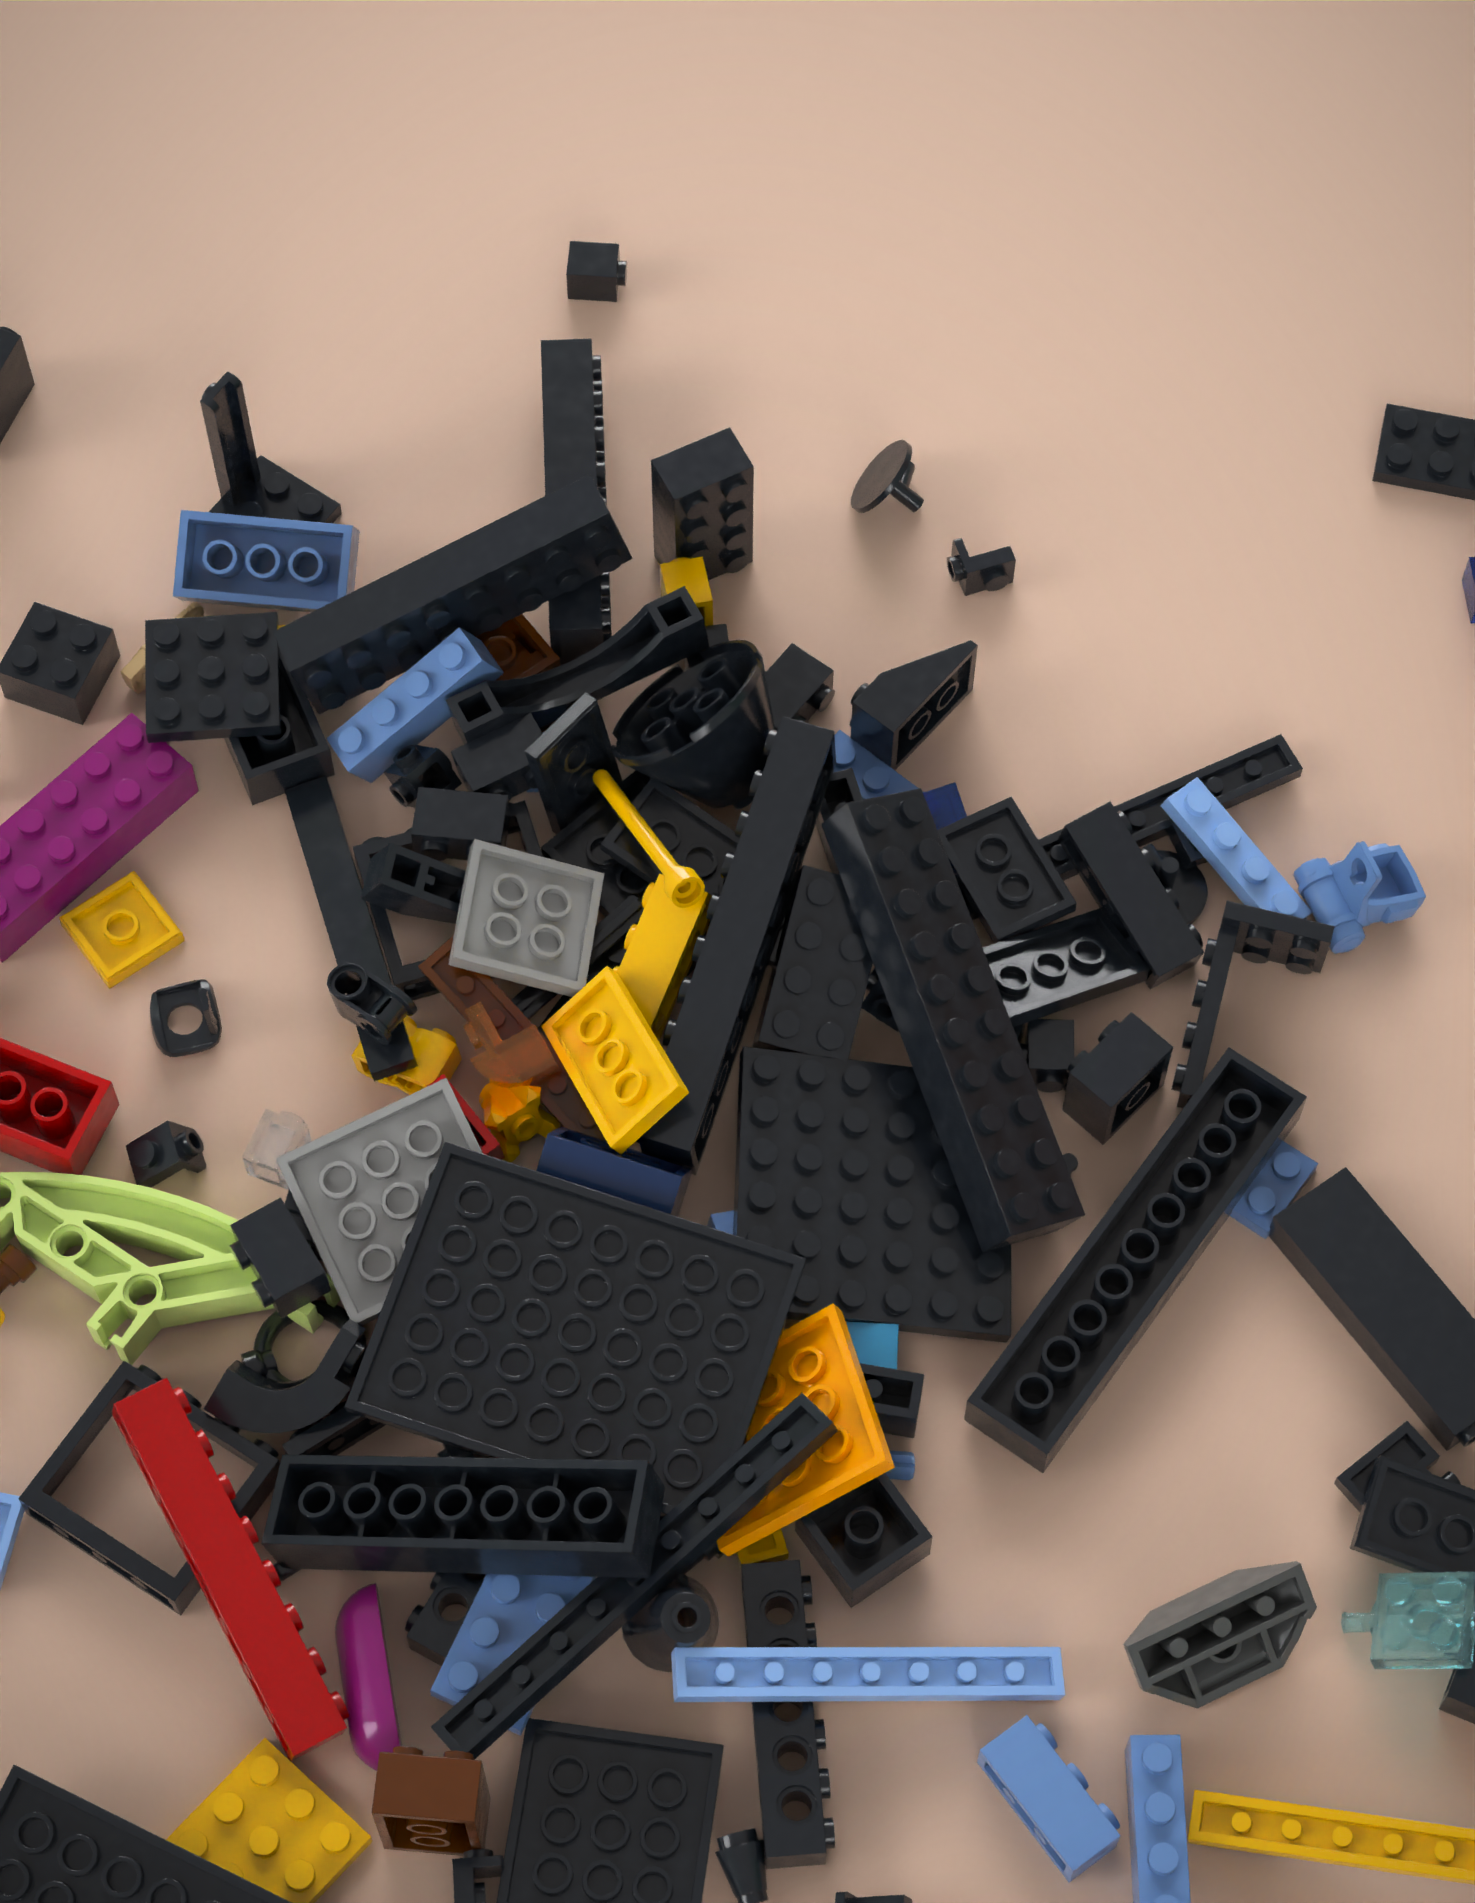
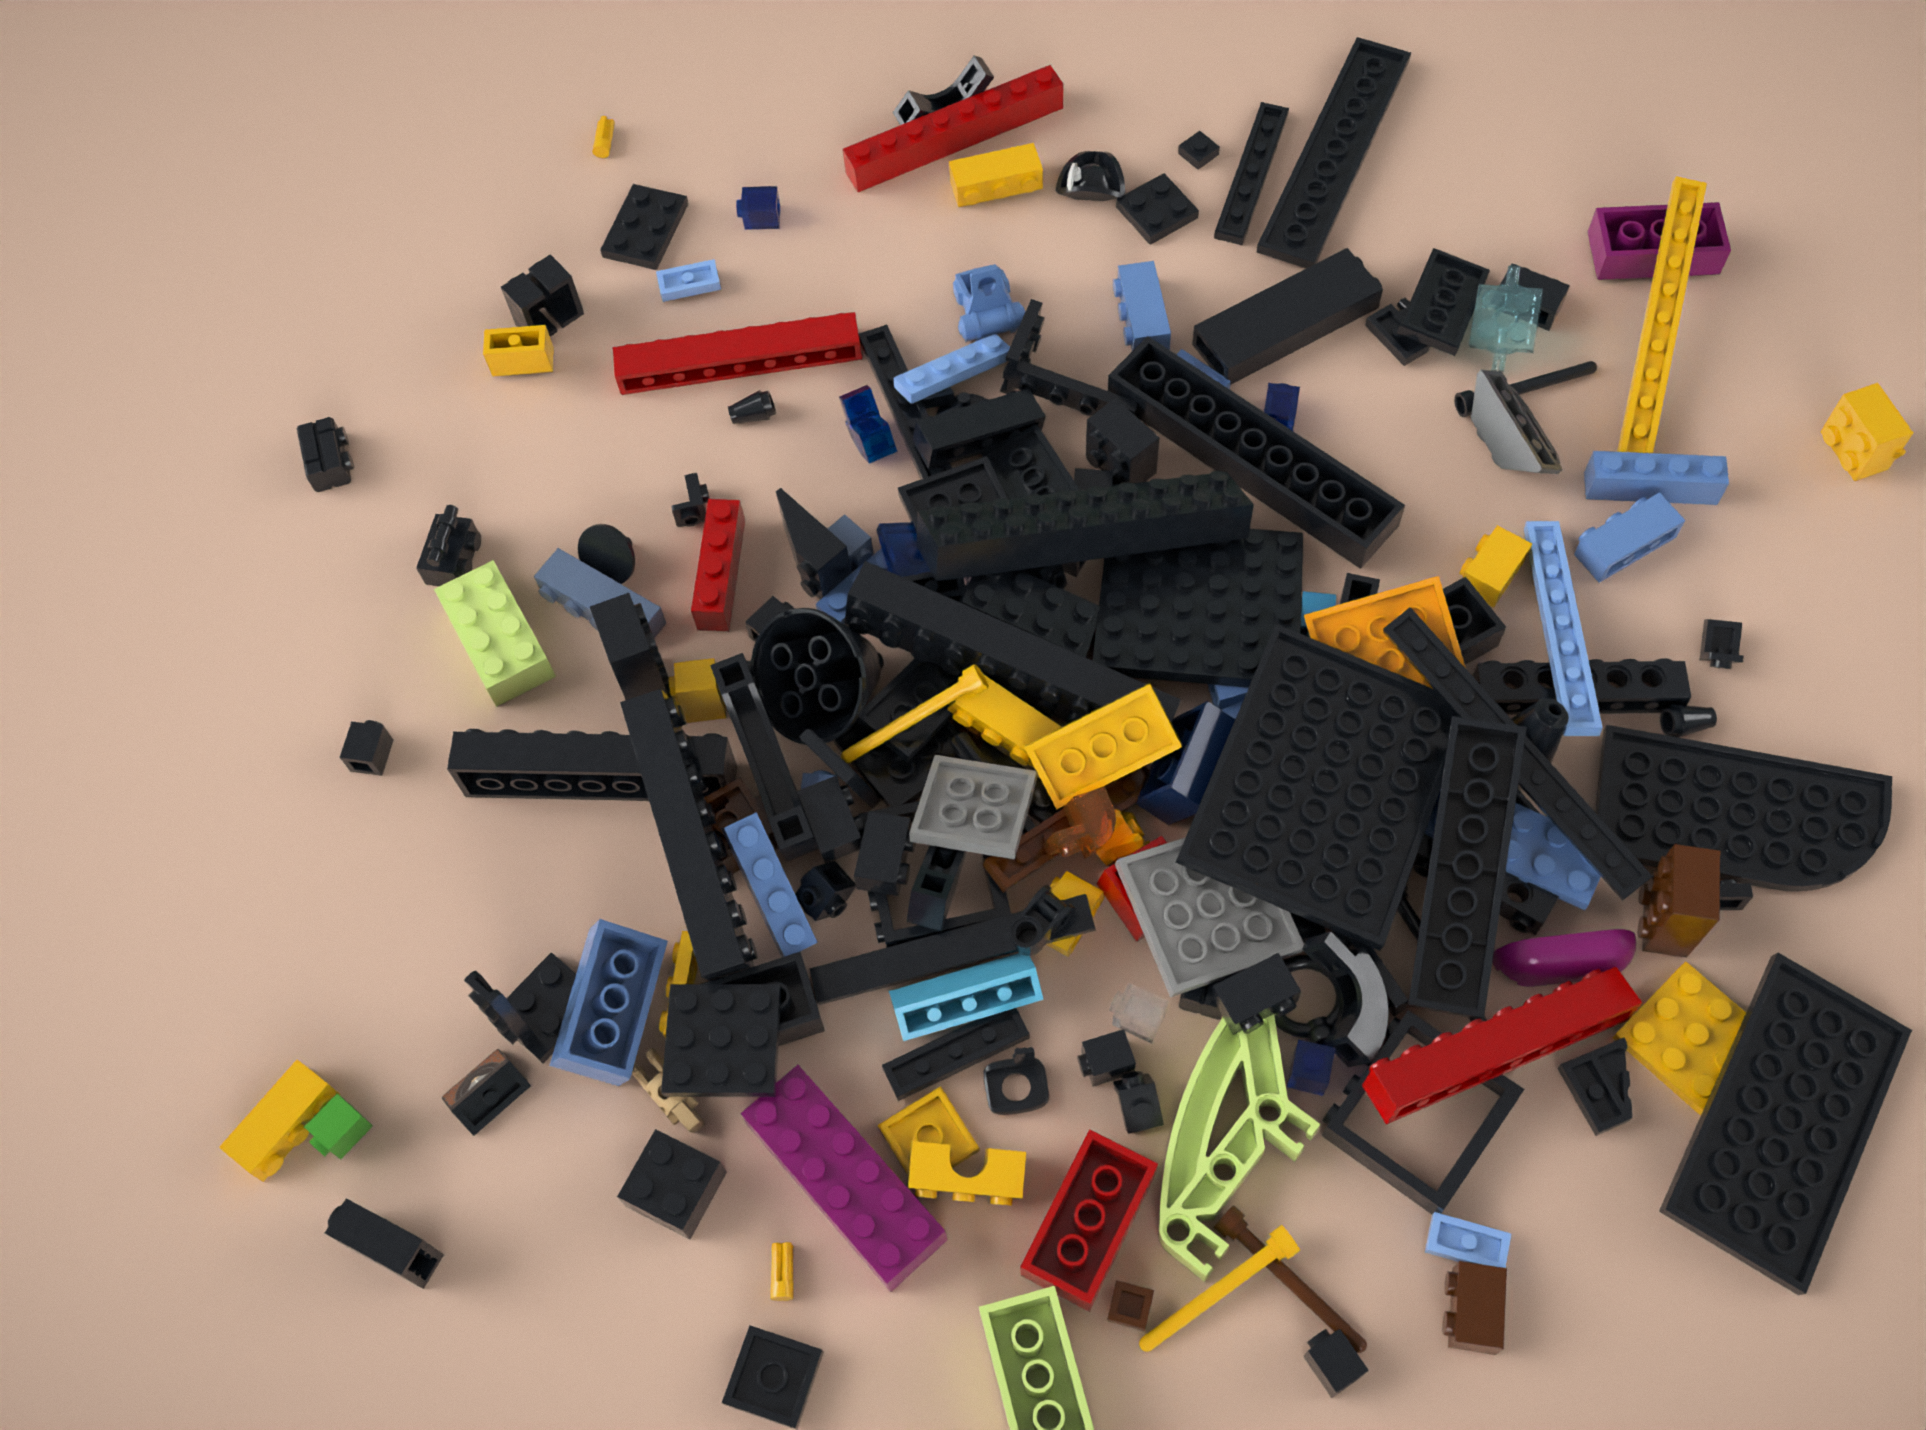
camera: 80 degrees left, 0 degrees up
none -> yellow brick [219,1059,340,1182]
none -> black brick [296,417,354,492]
none -> bright green brick [304,1093,373,1159]
none -> black brick [416,505,481,586]
none -> yellowish green brick [434,560,556,707]
none -> black panel [442,1049,531,1136]
none -> yellow brick [483,325,554,376]
none -> black piece [501,254,584,337]
none -> sand blue brick [534,548,666,638]
none -> red brick [612,312,862,395]
none -> light blue plate [656,259,721,302]
none -> red brick [691,499,745,632]
none -> black cone [728,390,776,424]
none -> sand blue brick [828,514,874,572]
none -> clear blue brick [839,385,898,464]
none -> black plate [882,1008,1030,1101]
none -> medium azure brick [889,953,1044,1041]
none -> yellow arch [907,1141,1026,1206]
none -> black brick [1077,1029,1136,1086]
none -> medium blue brick [1113,261,1171,351]
none -> clear blue brick [1264,383,1300,431]
none -> clear blue brick [1287,1039,1336,1096]
none -> black piece [1454,361,1597,417]
none -> yellow brick [1459,525,1532,608]
none -> black wing [1558,1037,1633,1136]

